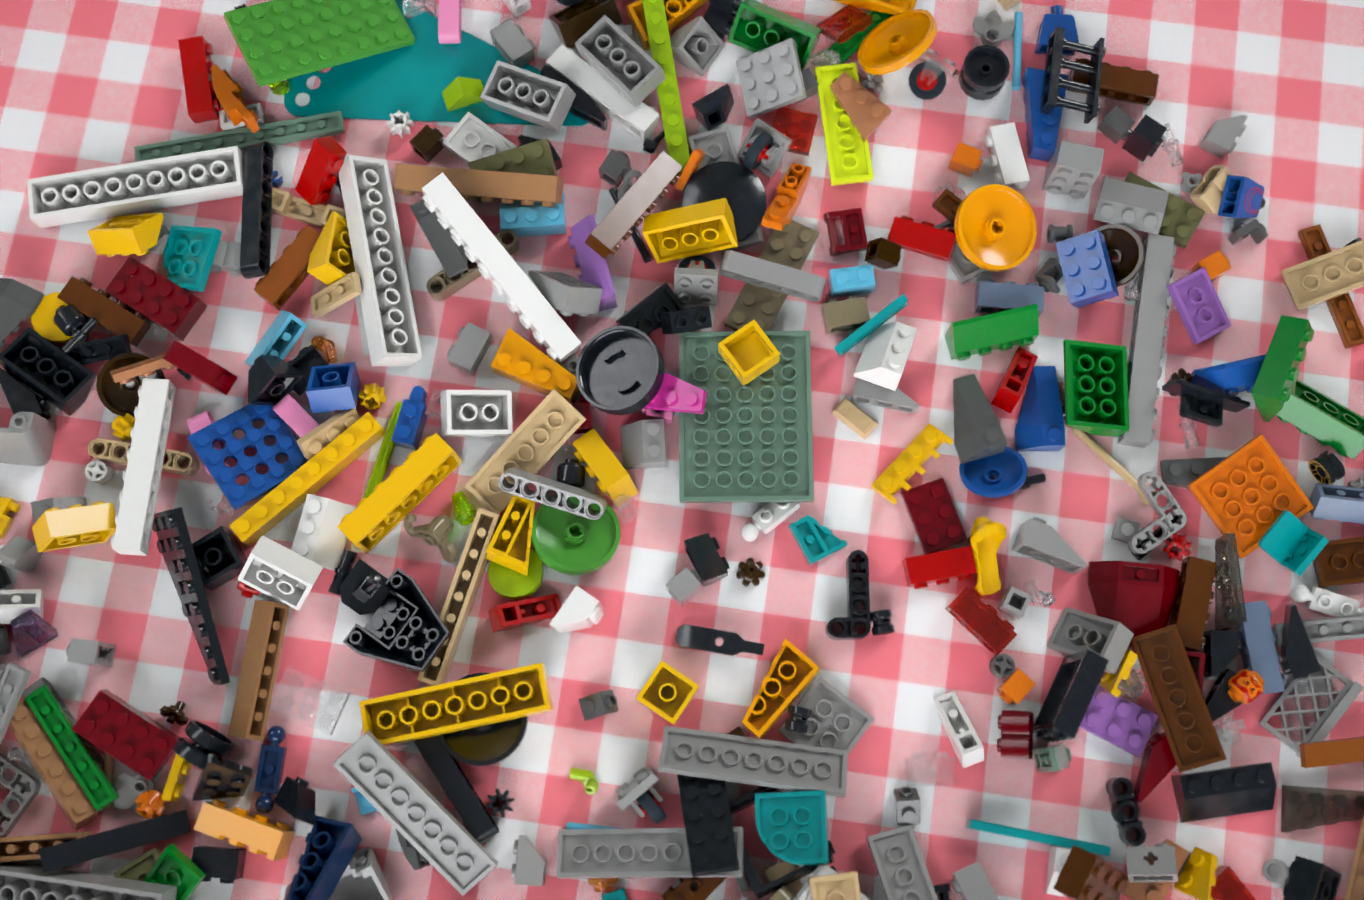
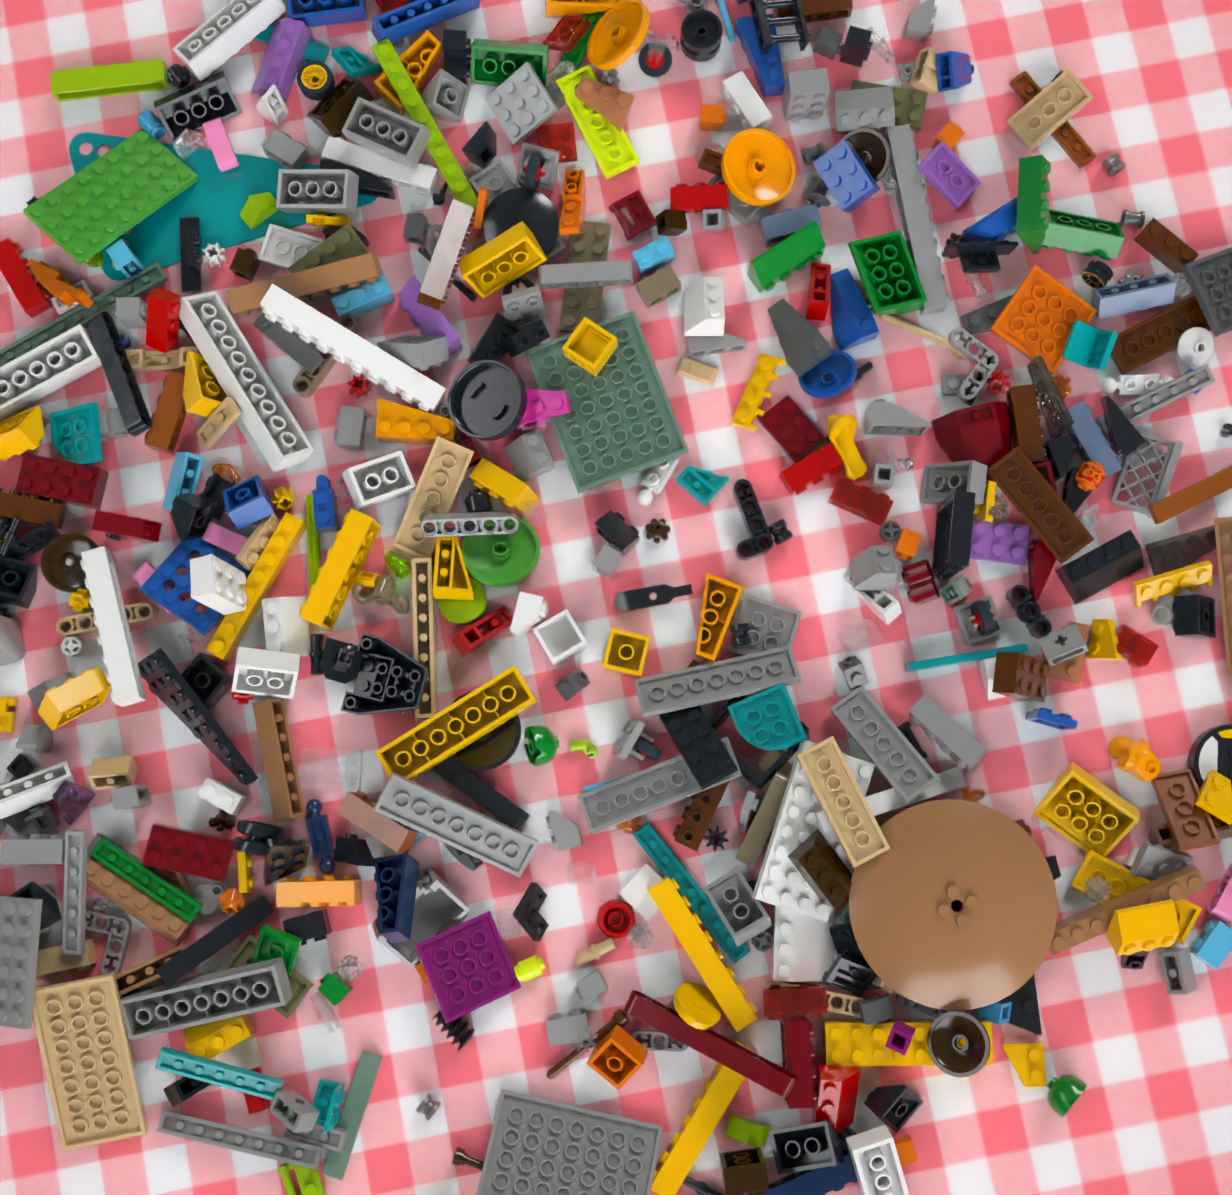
camera: 20 degrees left, 5 degrees up
nougat plate [110,354,176,384] -> none
black gear [486,789,515,818] -> none
teal tile [834,294,908,356] -> none
dark grey bracket [1228,218,1268,245] -> none
none -> tan brick [87,755,138,791]
none -> medium azure brick [106,239,145,278]
none -> light grey brick [115,297,148,329]
none -> black bracket [179,217,203,293]
none -> white brick [190,554,247,615]
none -> white brick [197,778,247,815]
none -> yellow wing [306,214,352,228]
none -> brick [337,790,419,853]
none -> red gear [347,373,372,399]
none -> yellow tile [355,571,379,587]
none -> green cylinder [524,725,559,767]
none -> white piece [532,609,588,665]
none -> light grey brick [703,209,727,232]
none -> light grey slope [850,545,897,590]
none -> light grey plate [952,595,1005,646]
none -> clear orange plant [1045,374,1071,399]
none -> yellow hinge [1133,560,1213,608]

